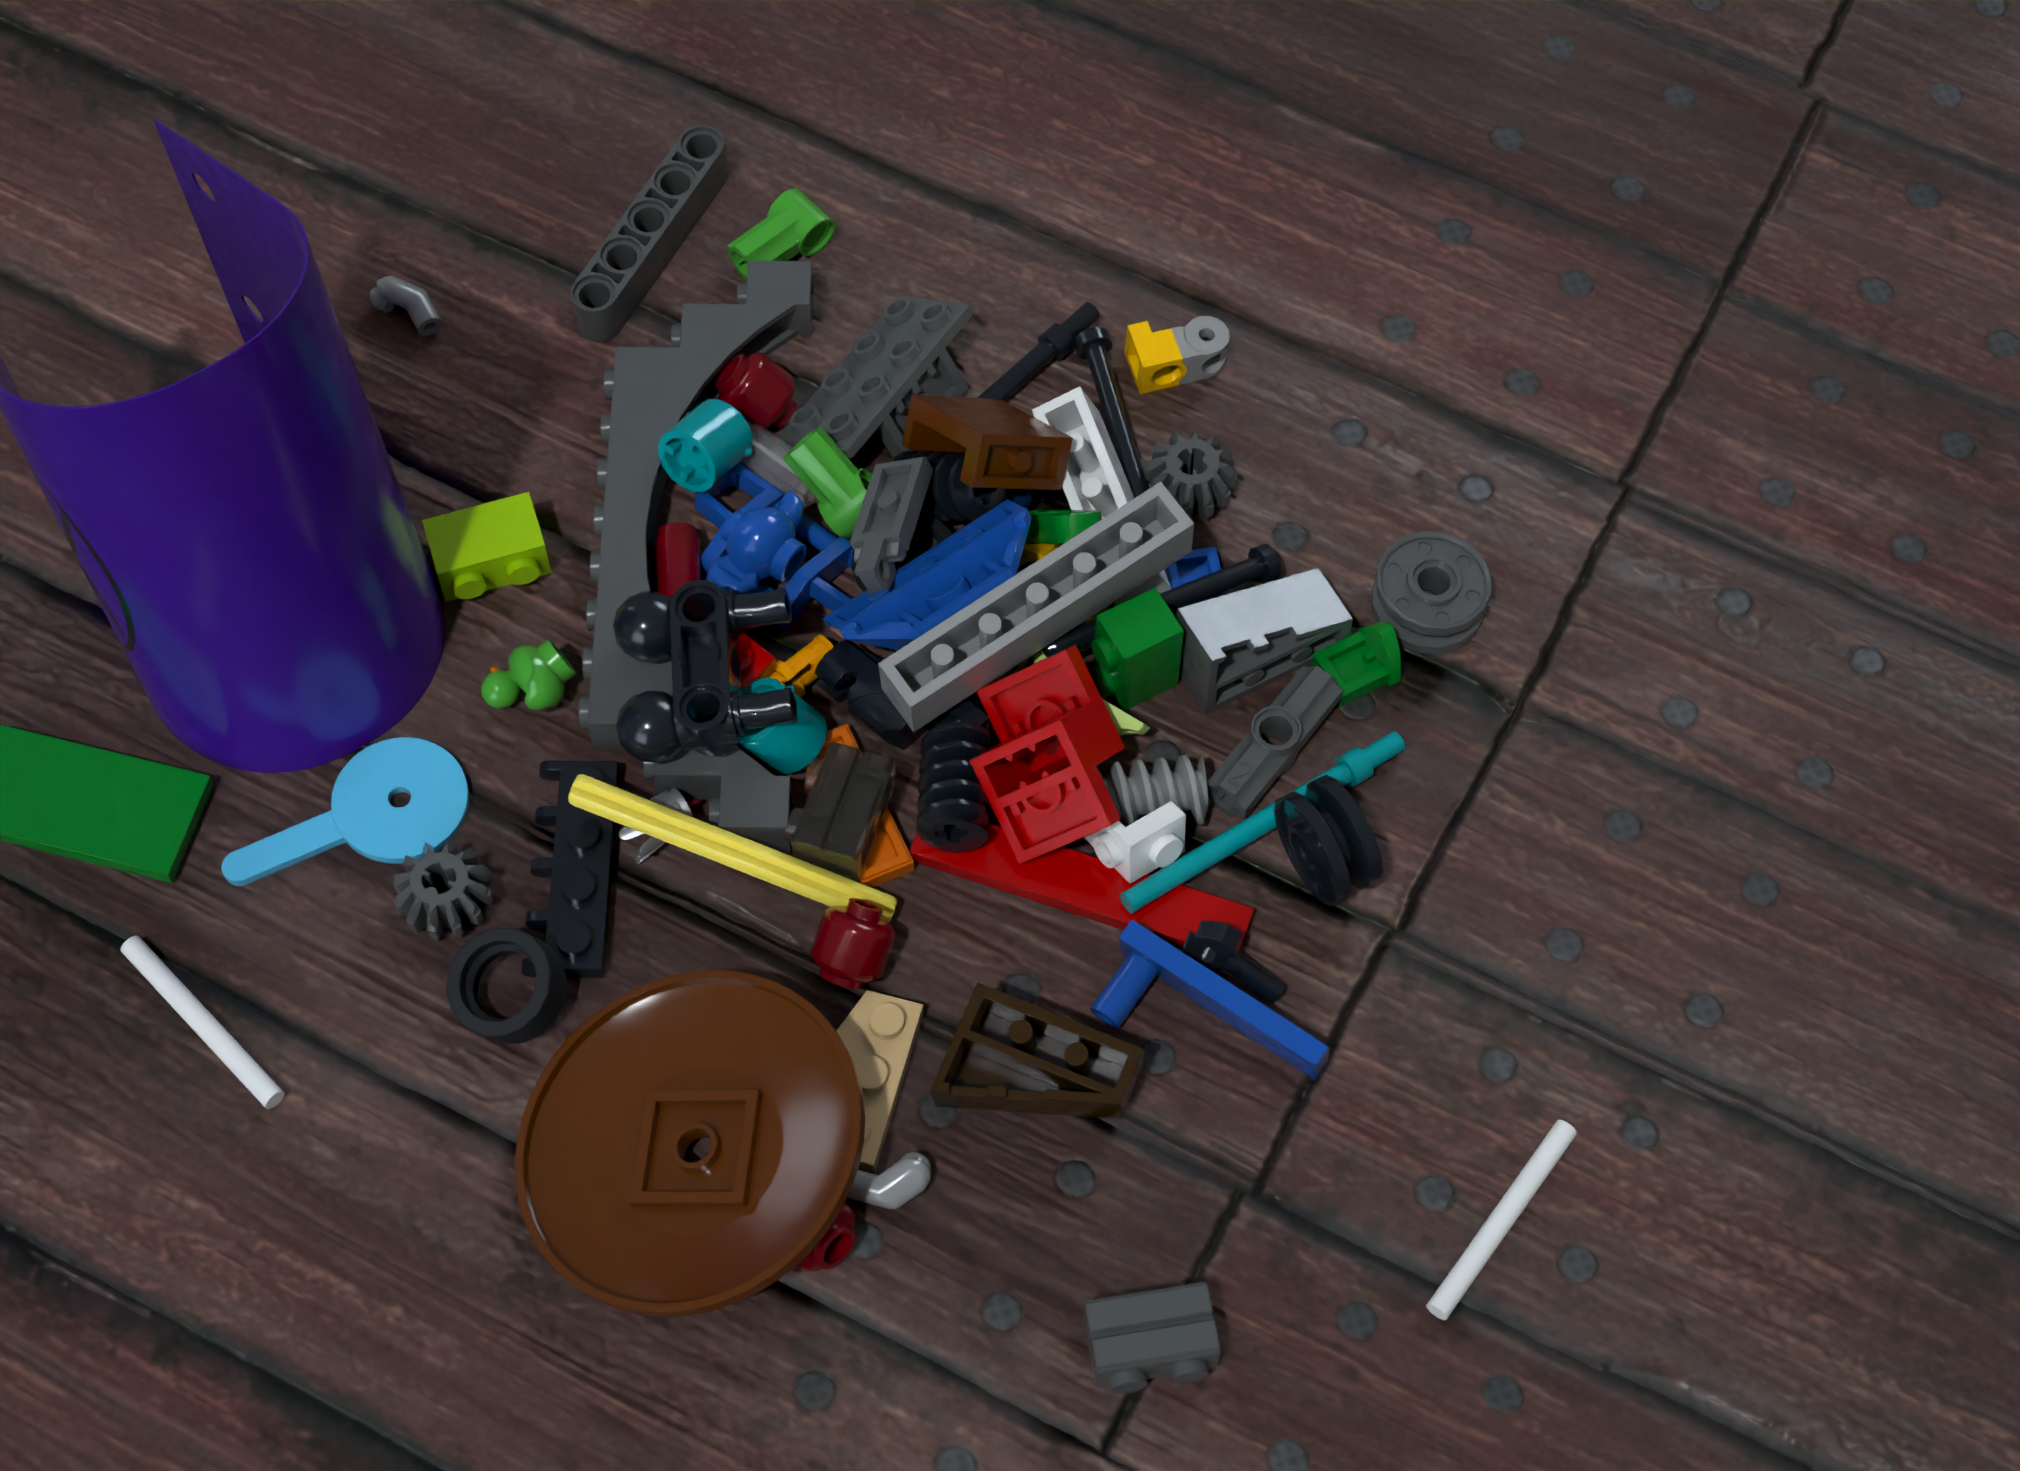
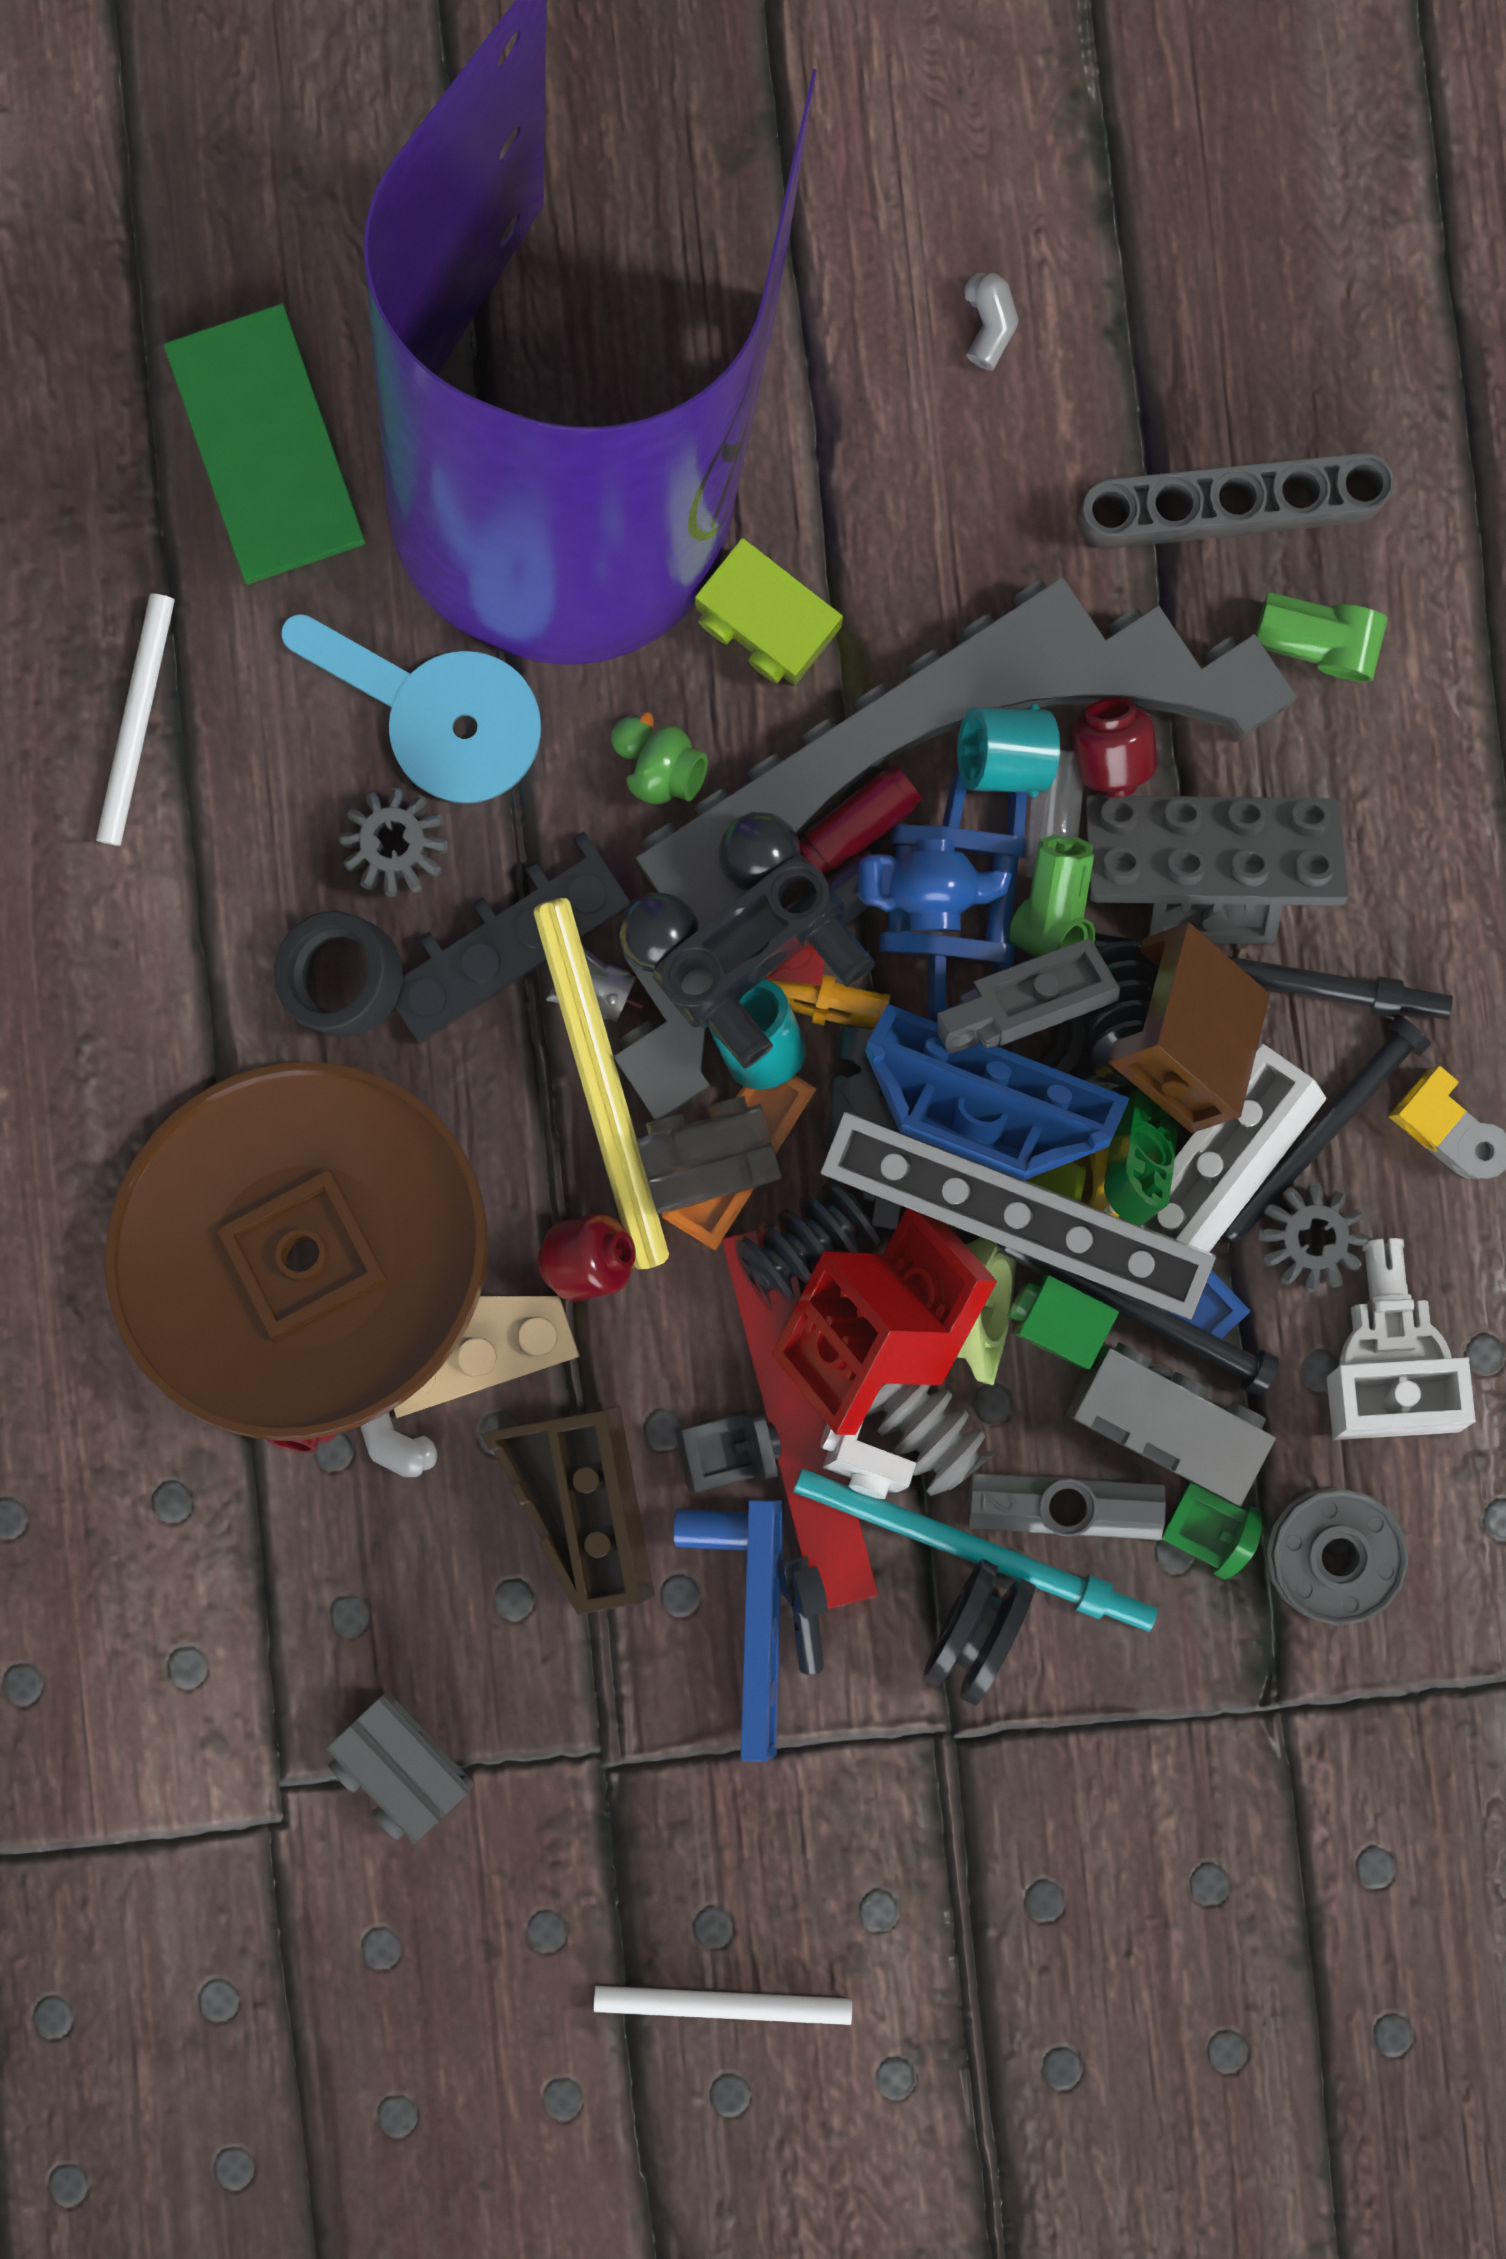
camera: 55 degrees right, 25 degrees up
none -> black bracket [674,1410,781,1493]
none -> white brick [1327,1238,1476,1440]

